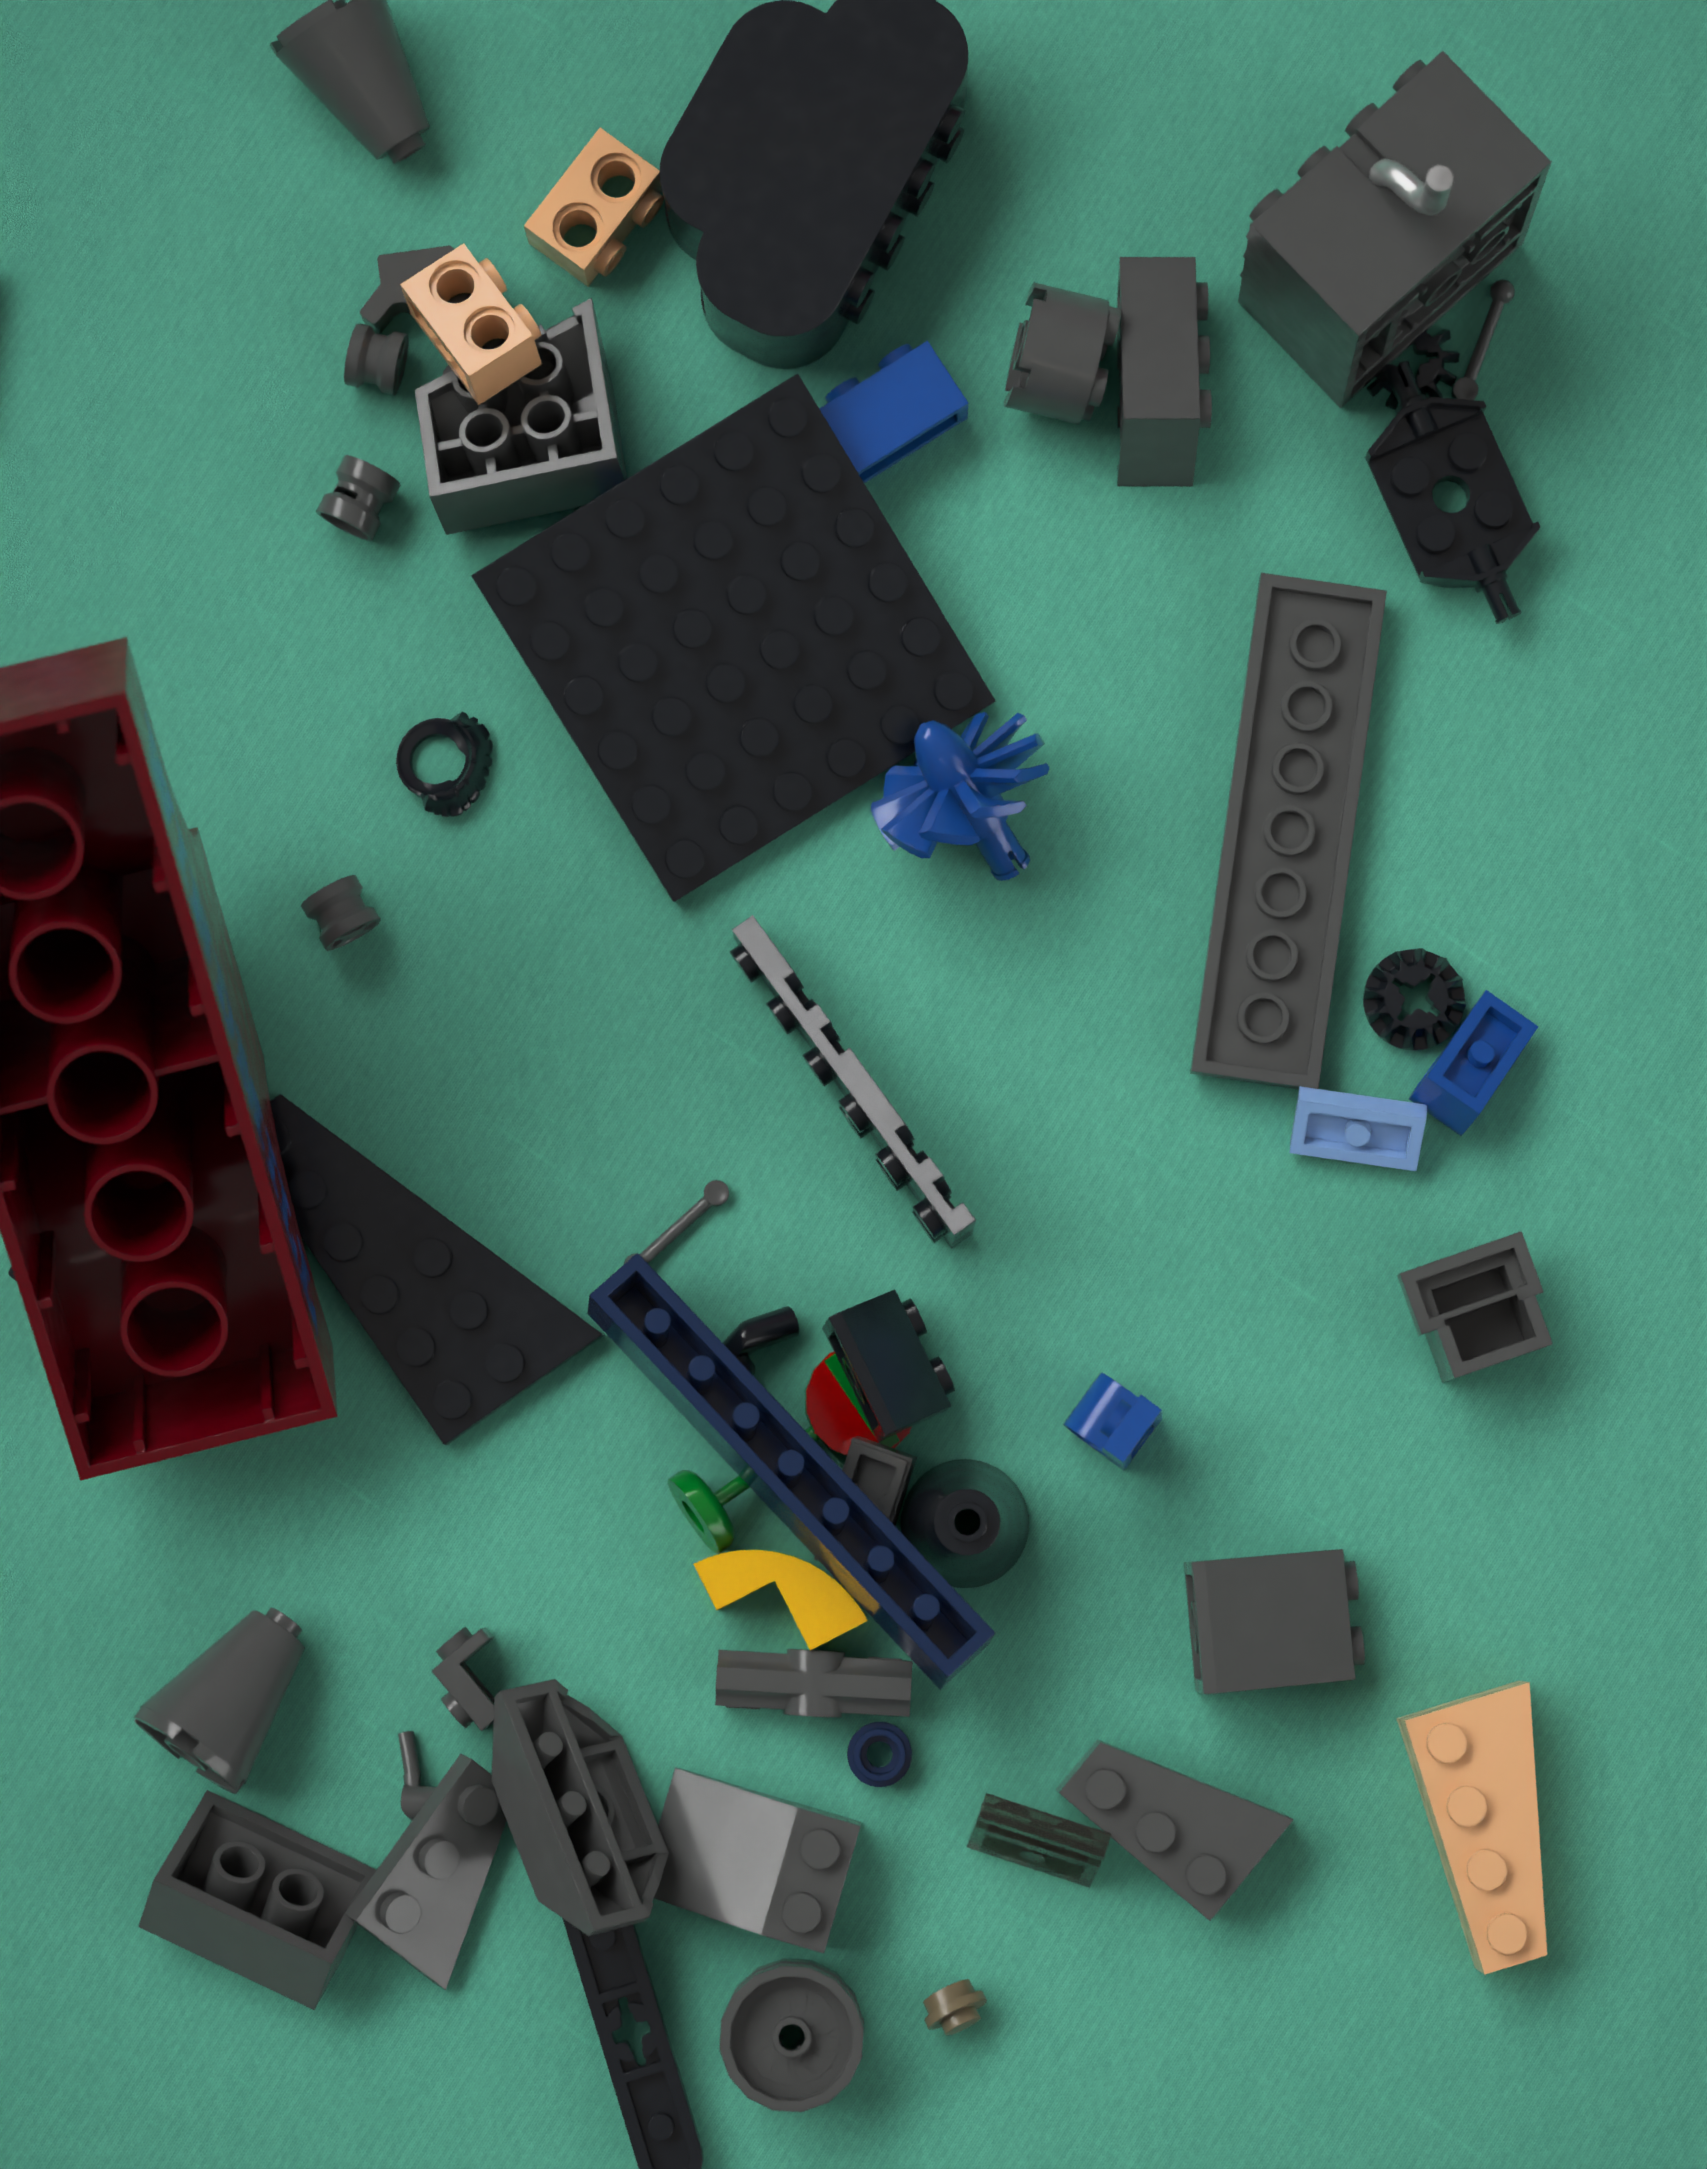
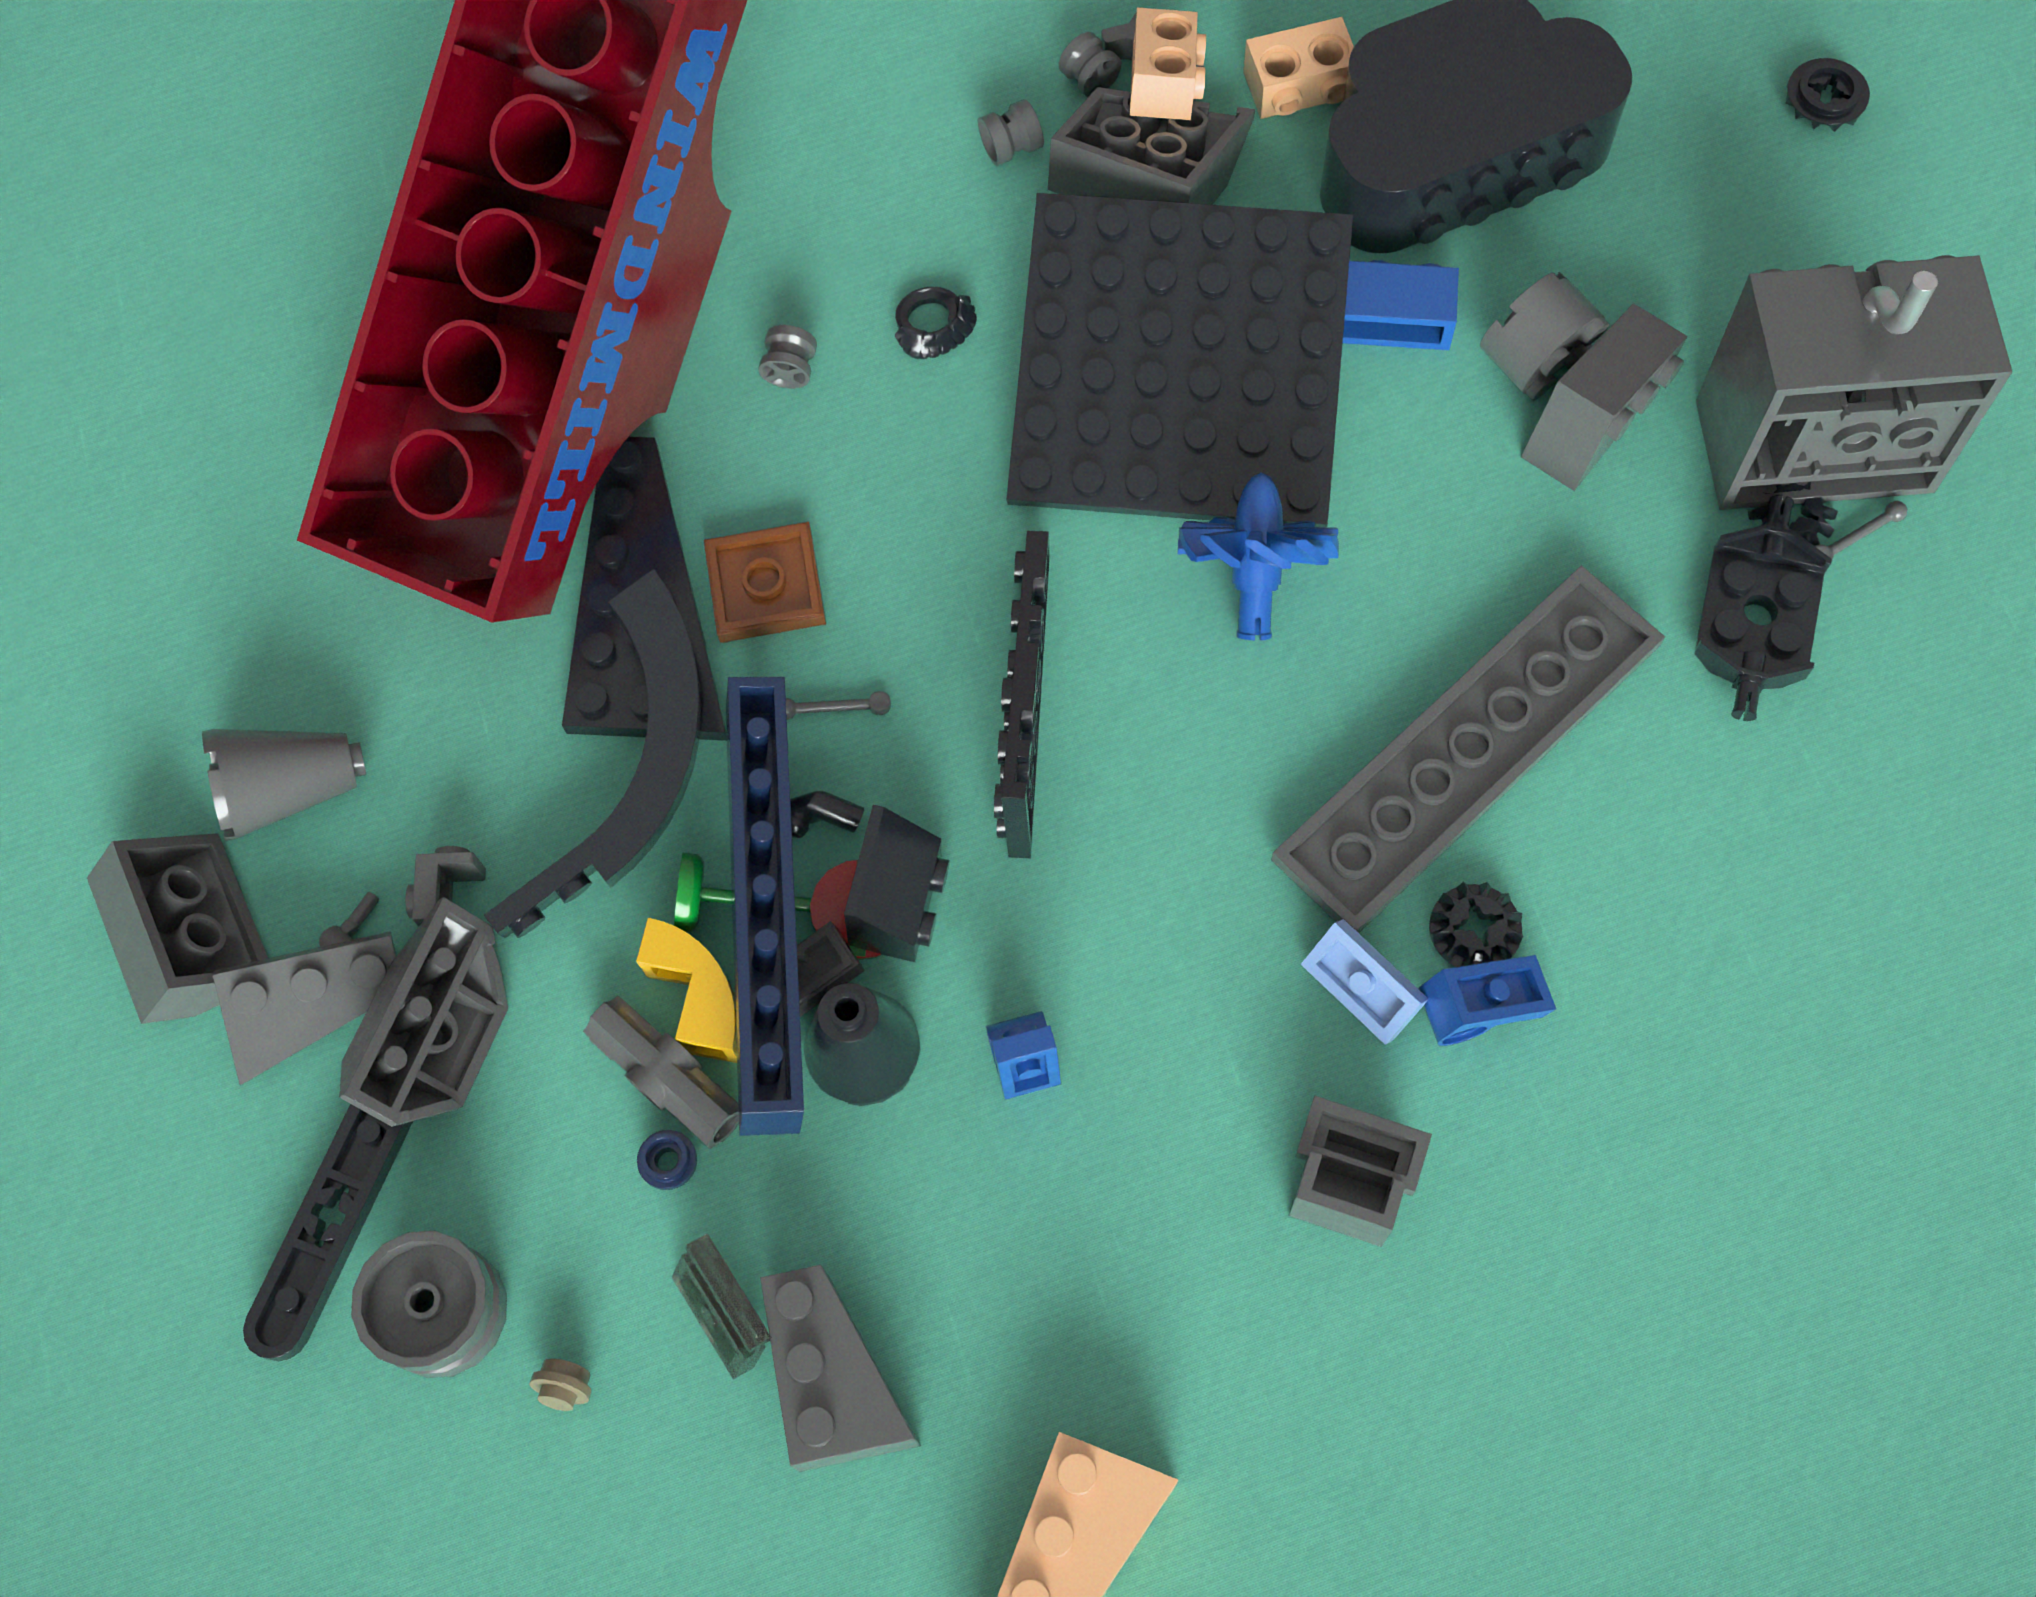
camera: 40 degrees right, 15 degrees down
dark grey slope [654,1767,861,1953] -> none
dark grey slope [1184,1549,1365,1694] -> none
none -> black arch [484,569,702,938]
none -> dark orange tile [704,522,826,643]

